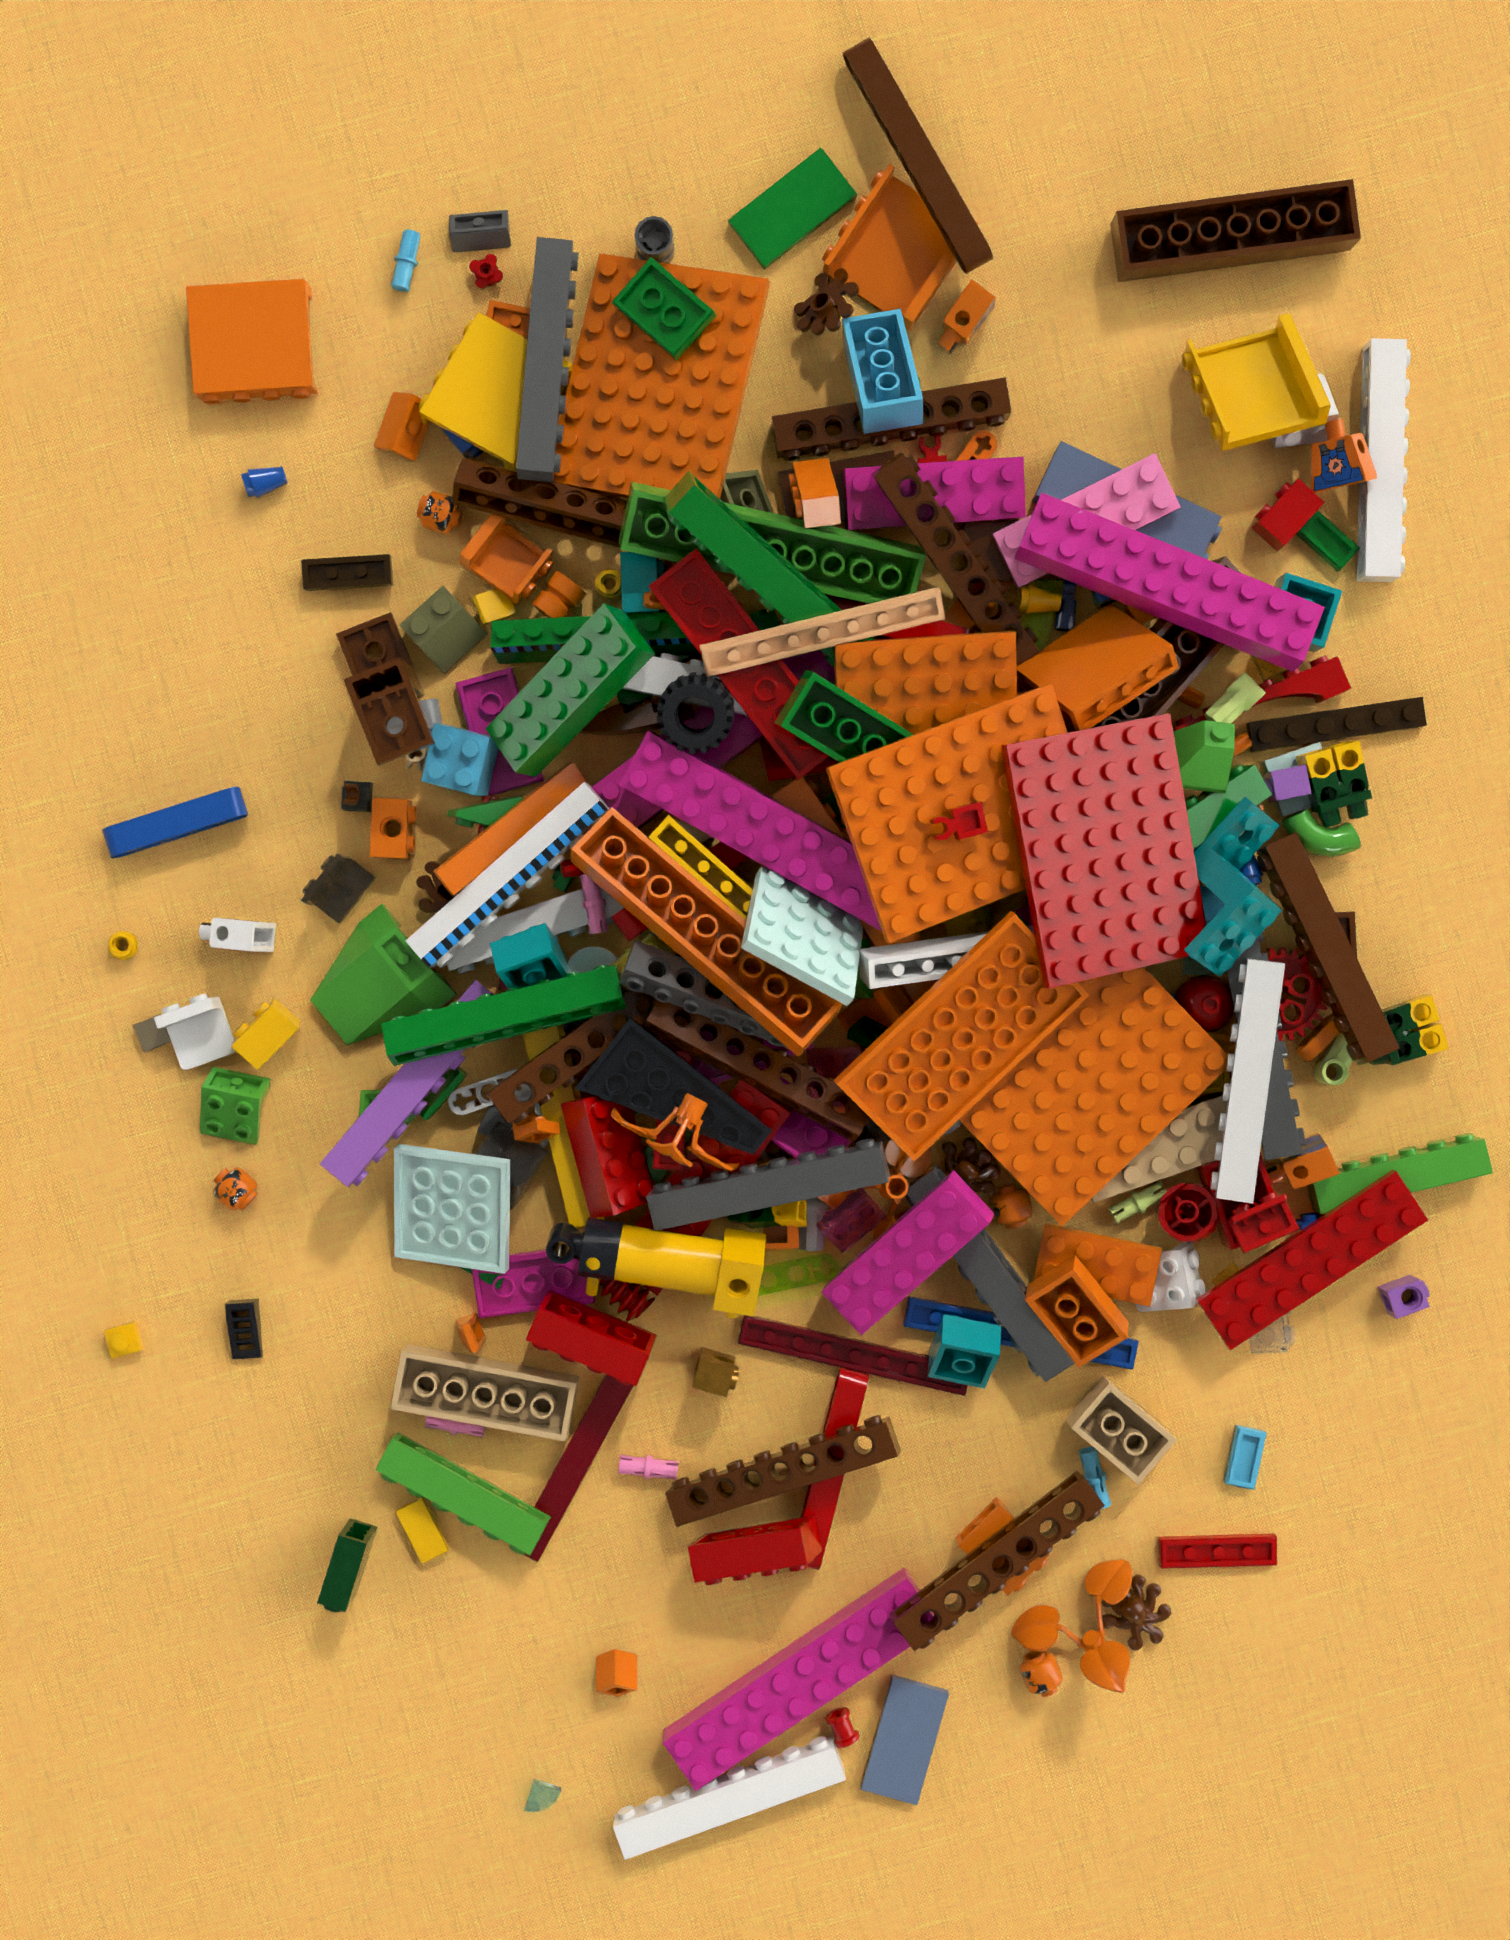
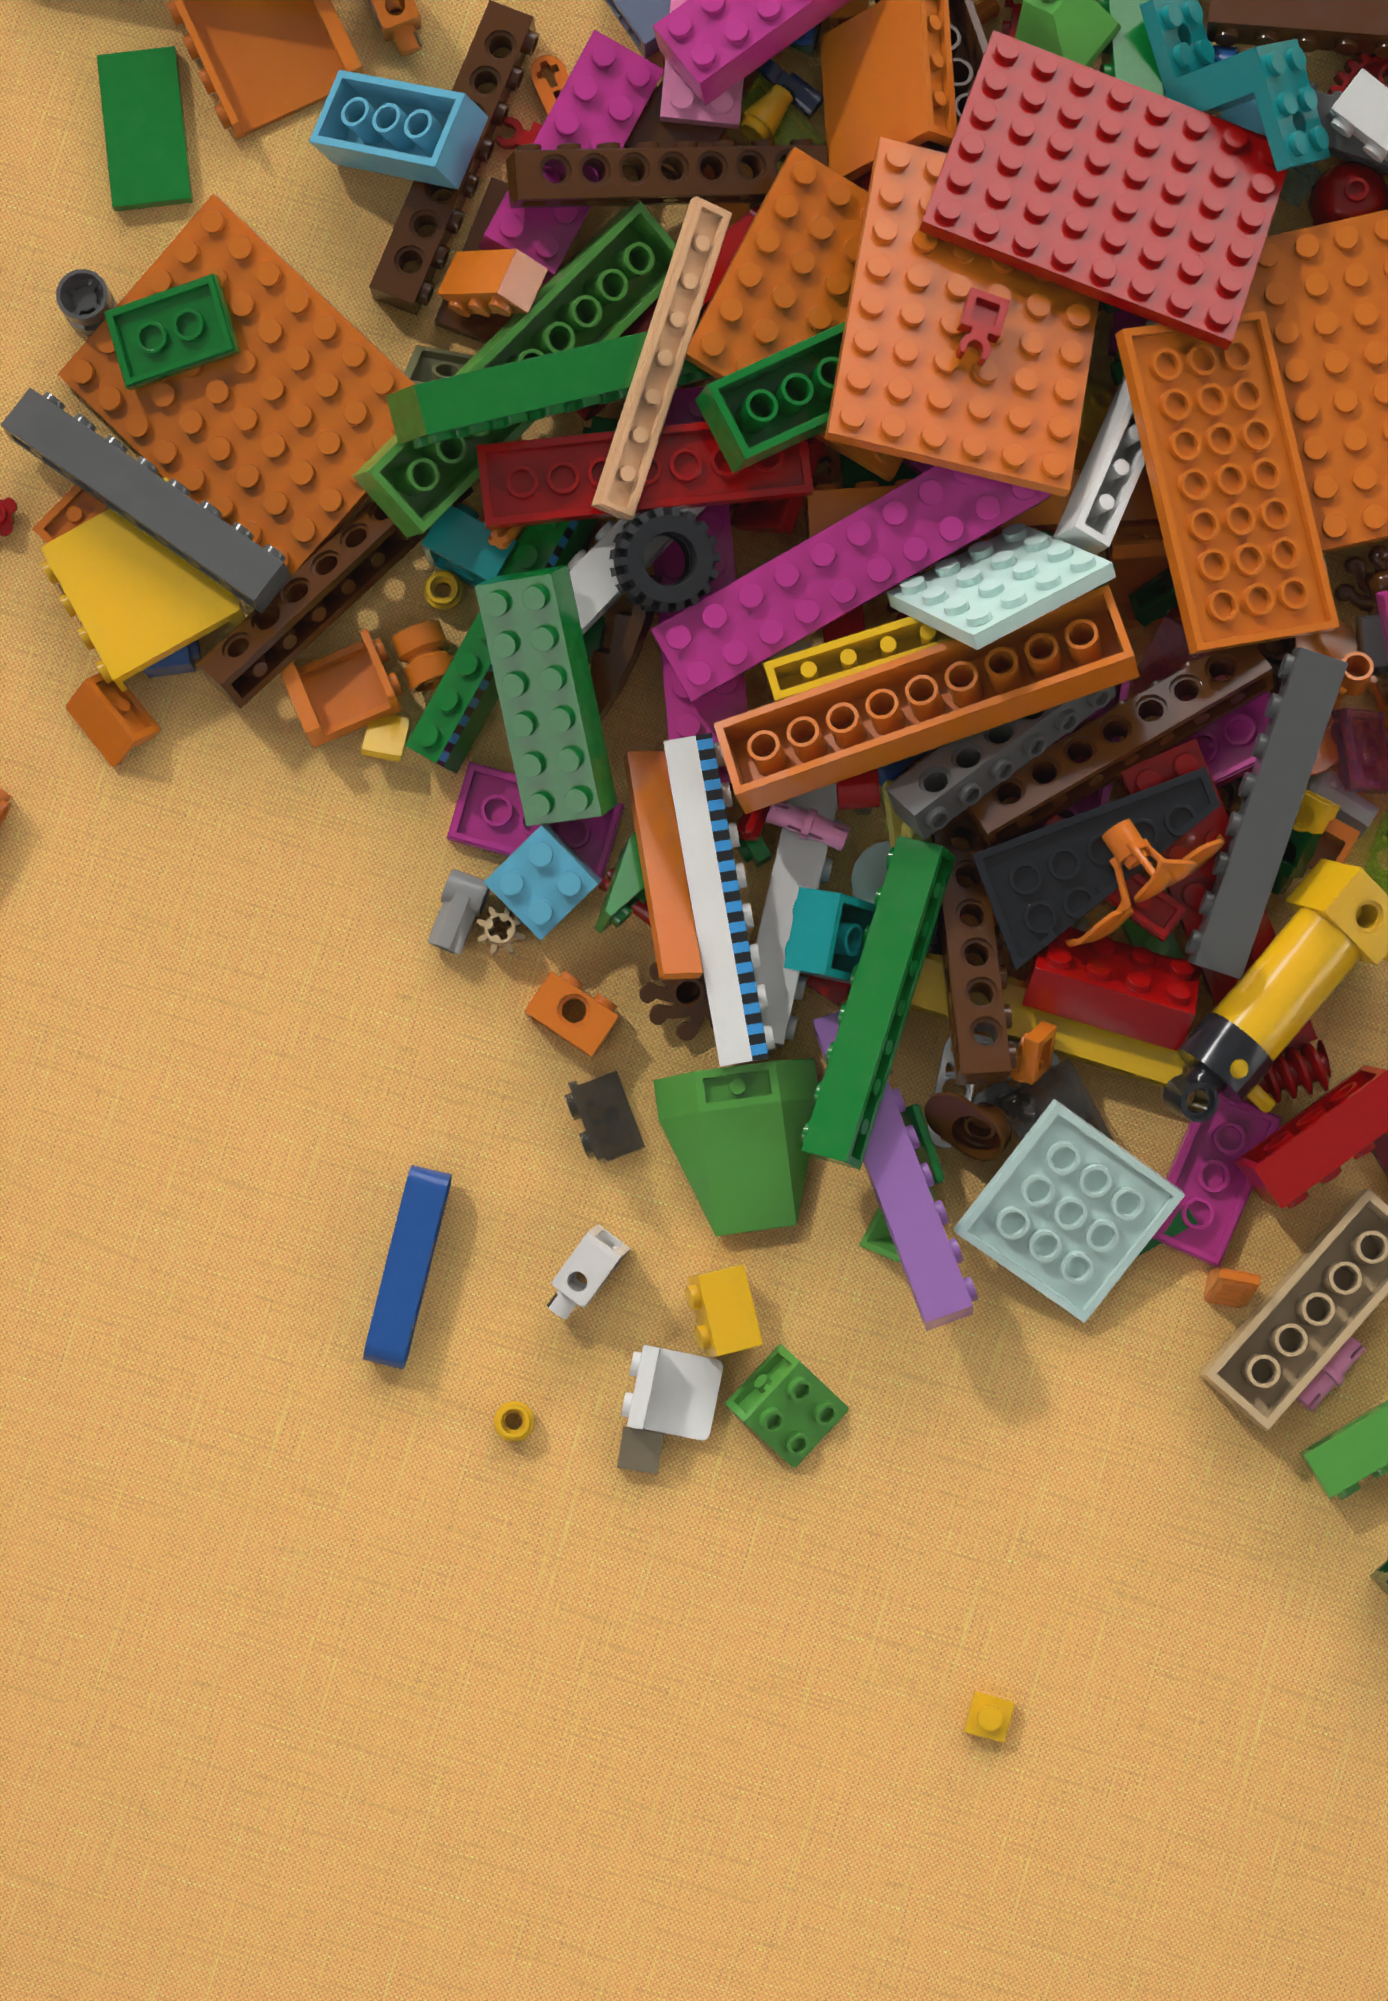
camera: 60 degrees left, 5 degrees down
orange head [213,1167,258,1211] -> none
black slope [225,1298,263,1359] -> none
blue cone [241,466,288,498] -> none
dark brown plate [301,554,393,591] -> none
reddish brown bracket [336,612,436,766] -> none
pearl dark grey piece [341,781,373,812] -> none
olive slope [400,585,488,674] -> none
orange head [417,491,463,534] -> none
reddish brown animal [794,268,859,336] -> none
none -> reddish brown cap [924,1092,1012,1162]

